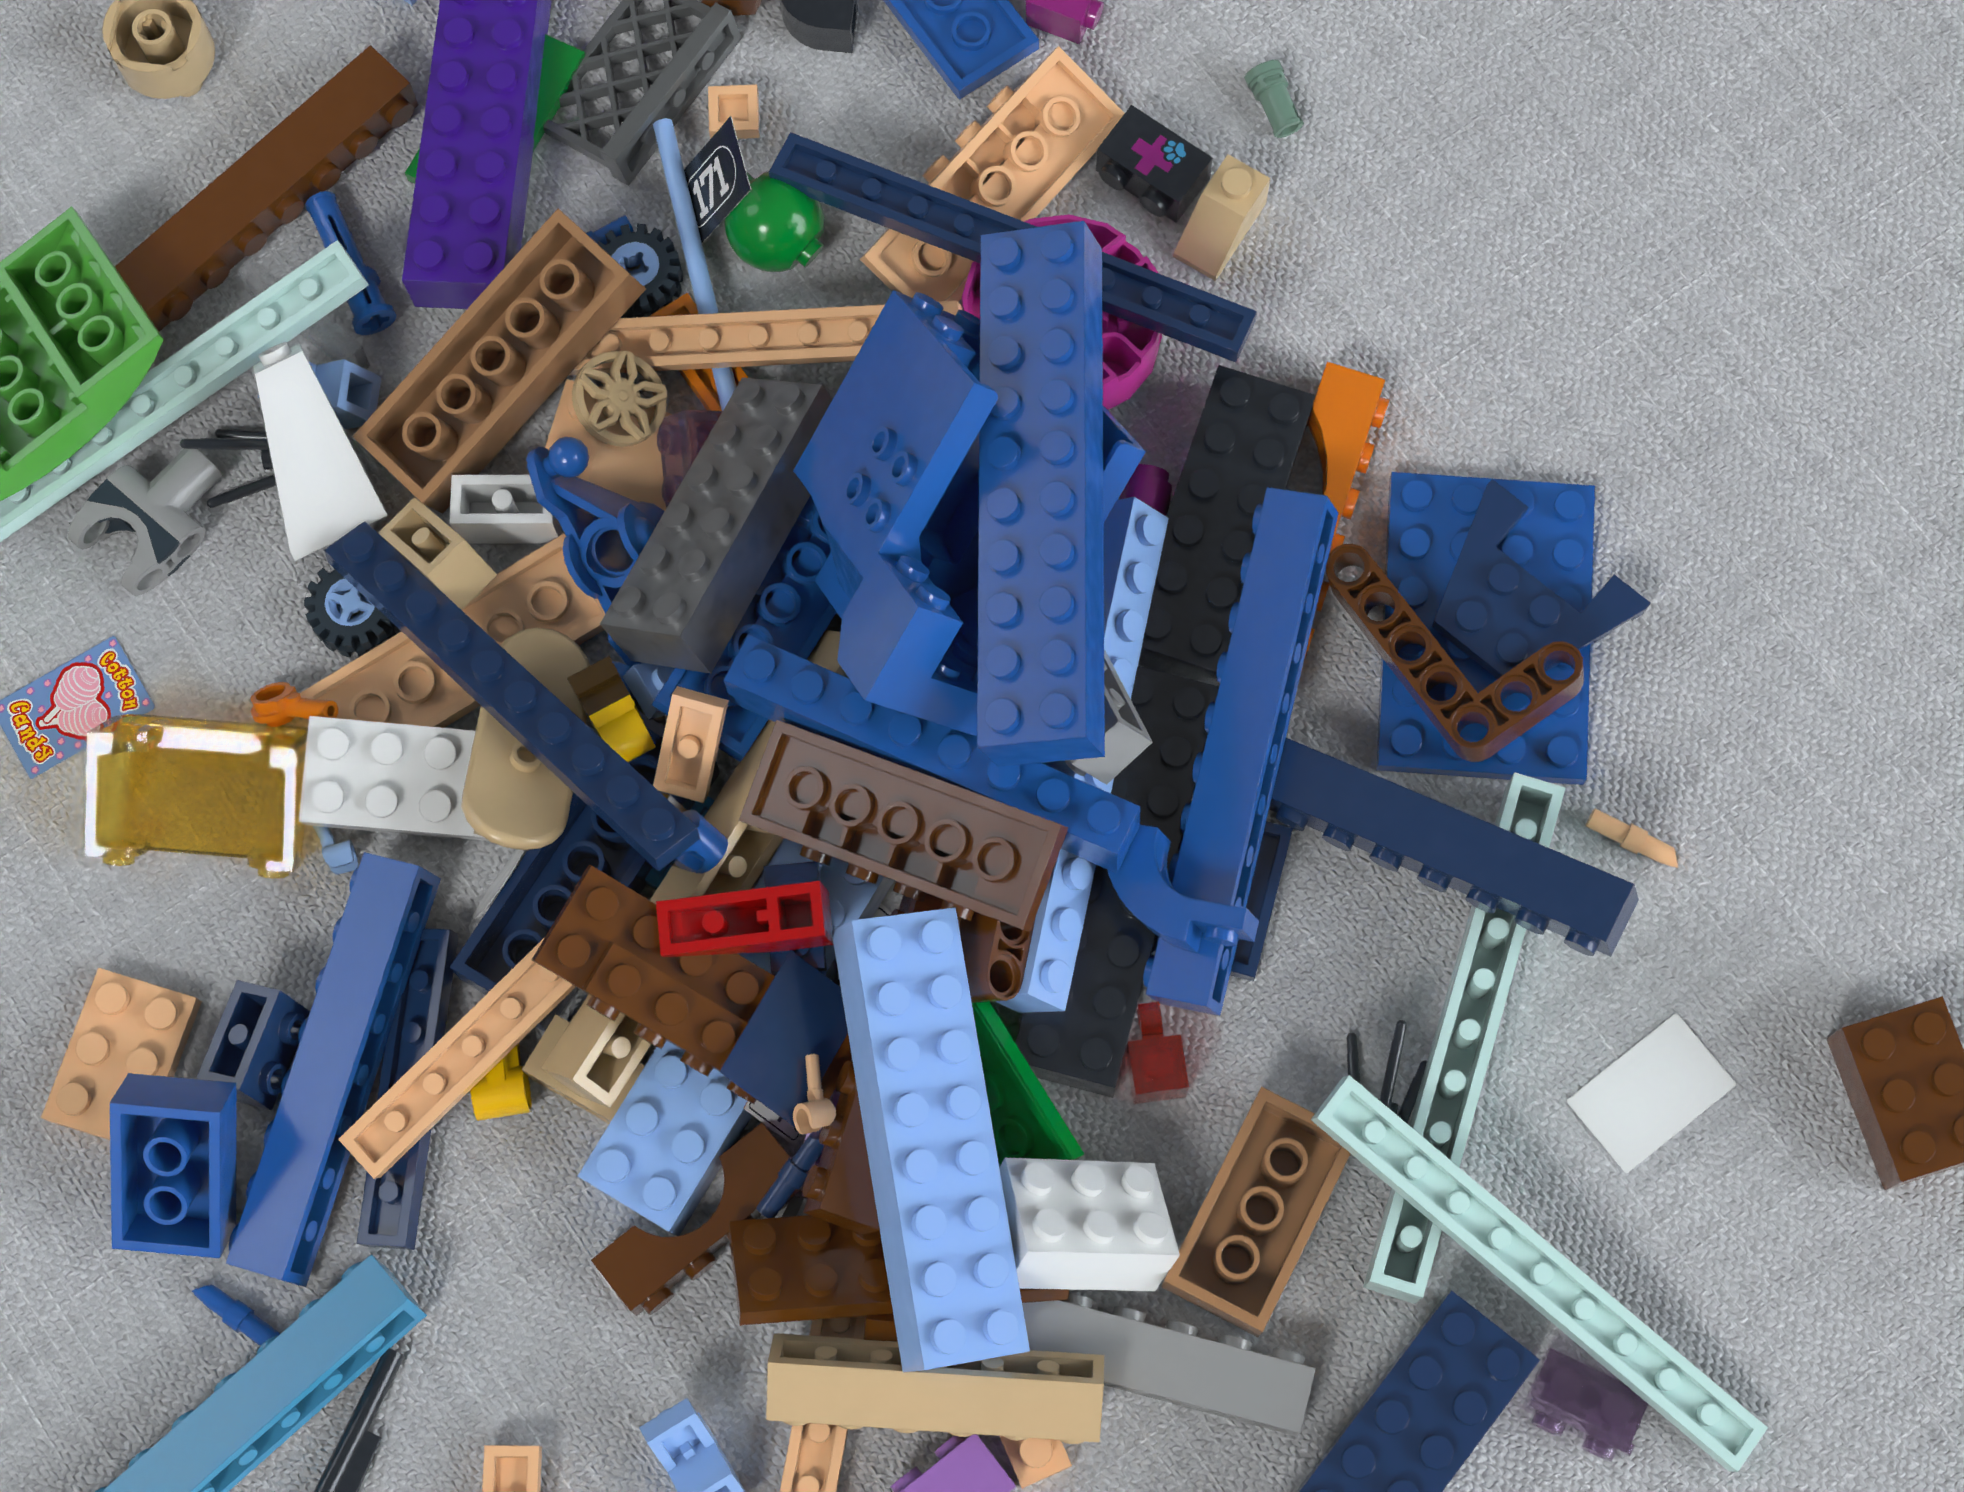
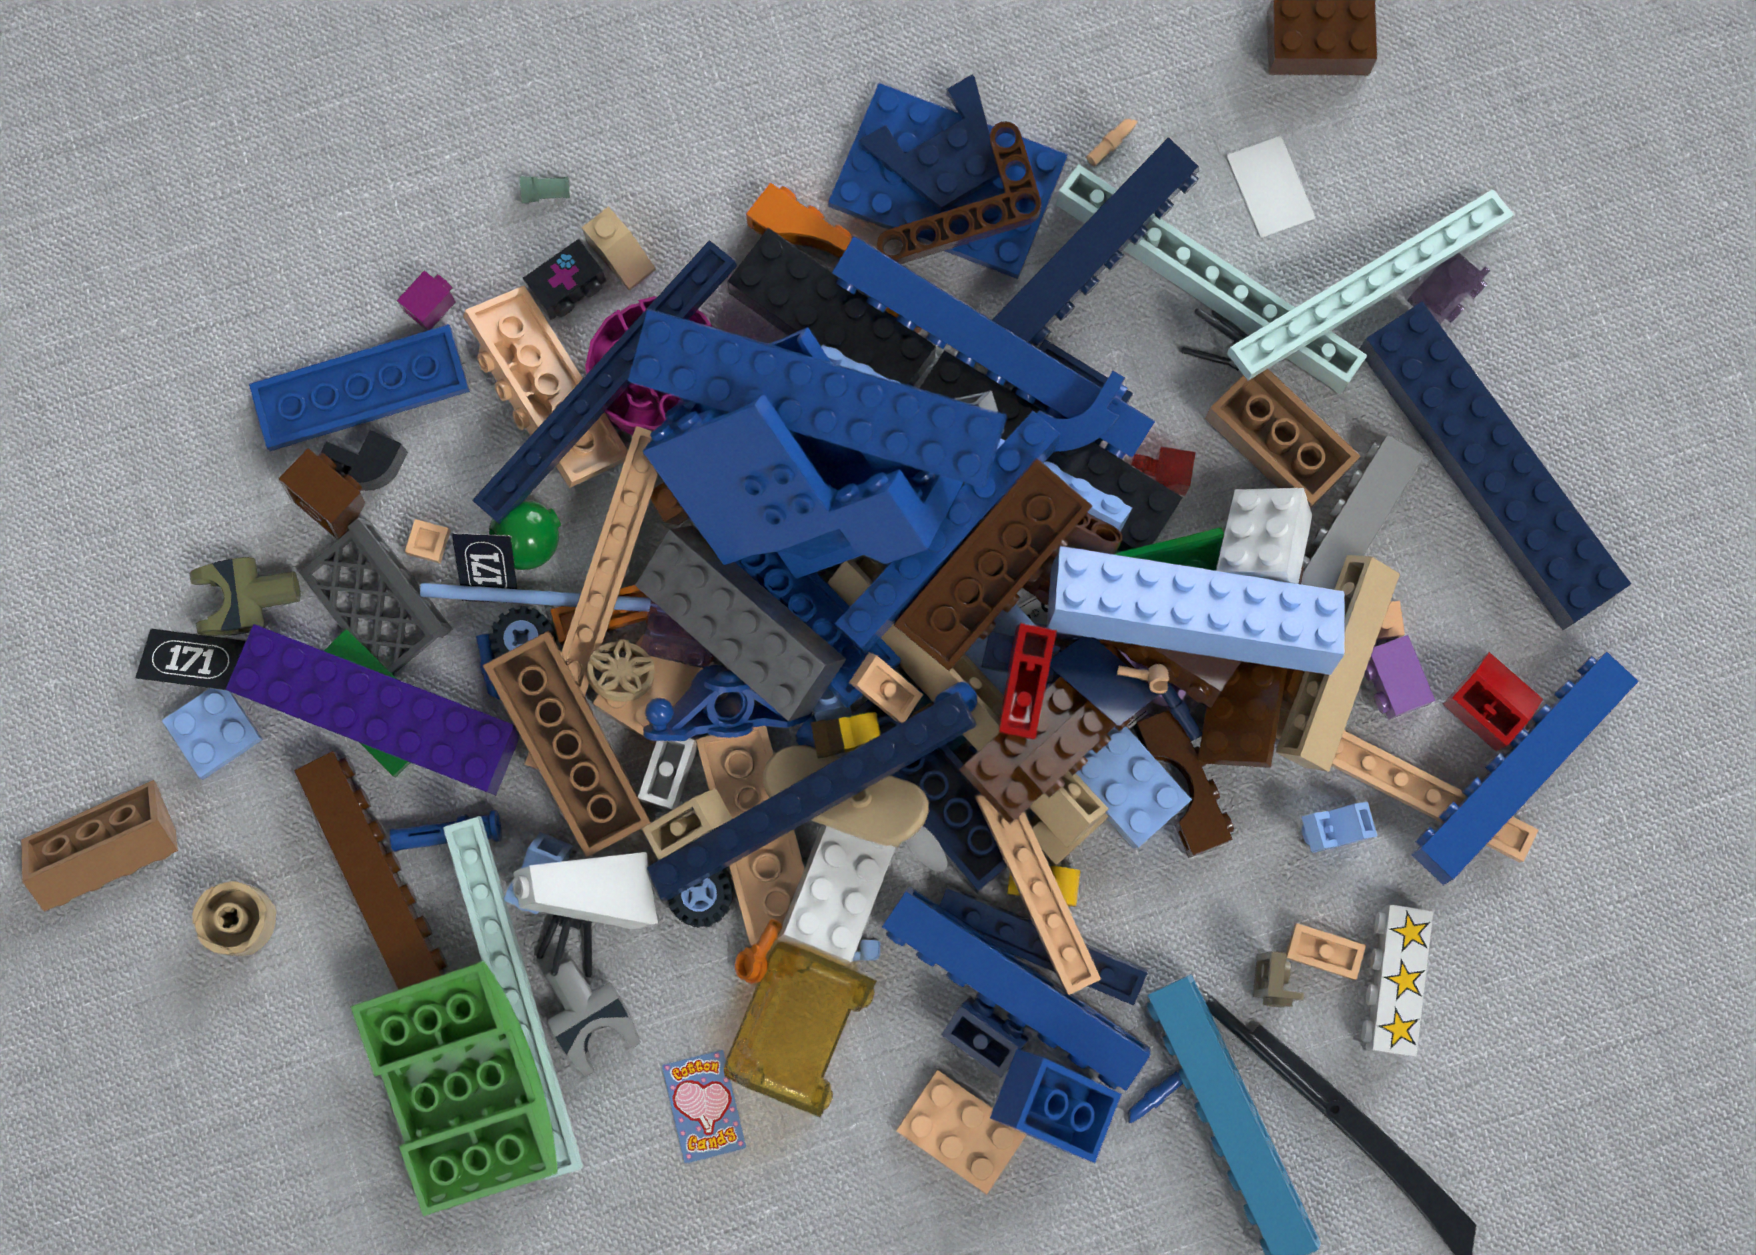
camera: 75 degrees left, 5 degrees up
none -> dark tan bracket [1253,951,1304,1008]

